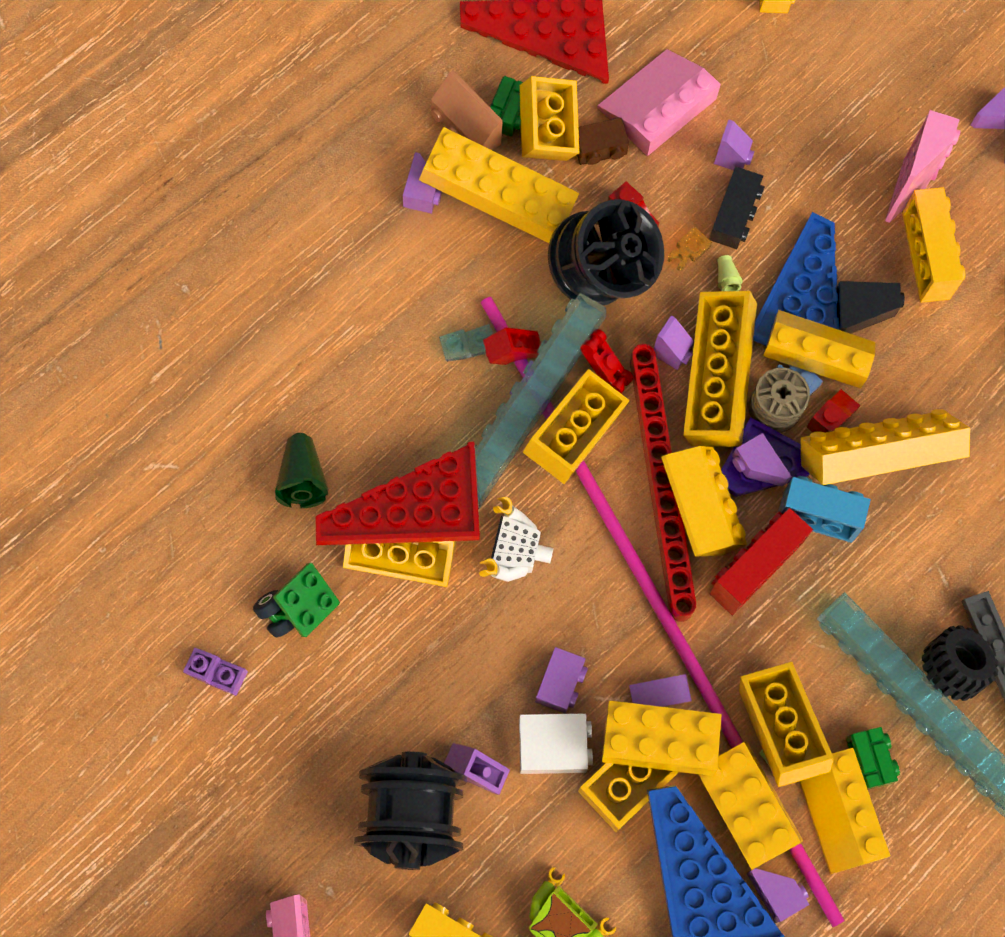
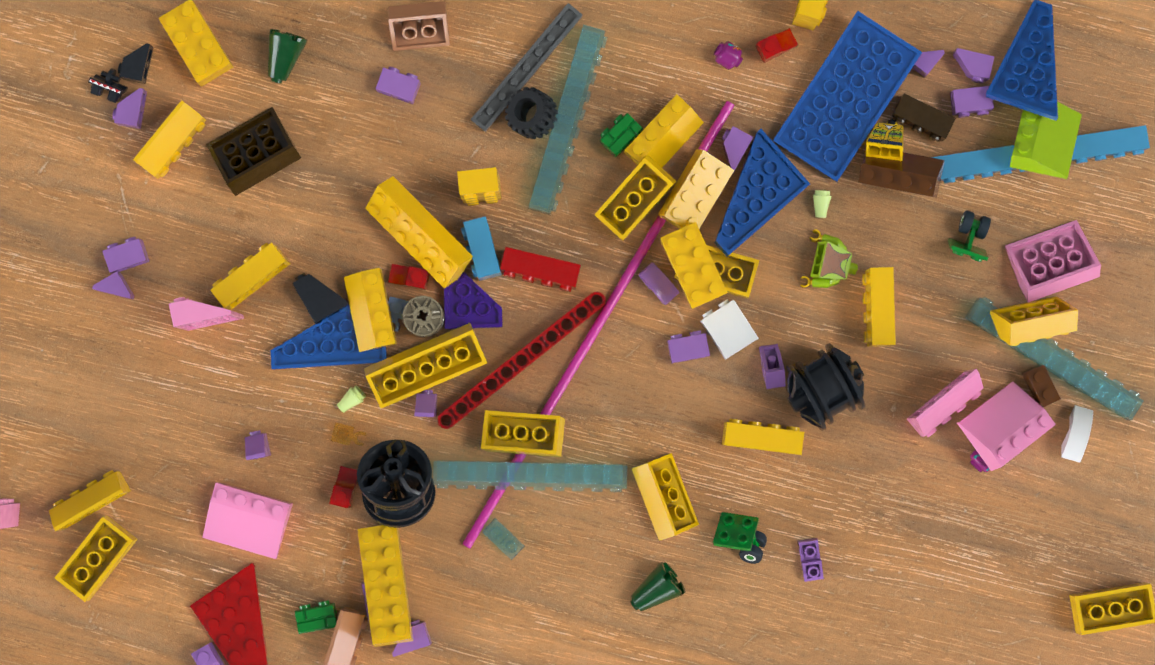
camera: 115 degrees left, 15 degrees up
red wing [315,442,480,546] -> none
white torso [479,497,554,582] -> none
red arch [483,327,545,365] -> none
yellow brick [519,76,579,161] -> none
reddish brown brick [577,117,629,165] -> none
red plate [580,329,633,394] -> none
yellow slope [661,446,747,556] -> none
black brick [709,166,765,250] -> none
medium lavender slope [732,433,792,486] -> none
none -> yellow brick [457,167,502,206]
none -> yellow brick [722,419,804,455]

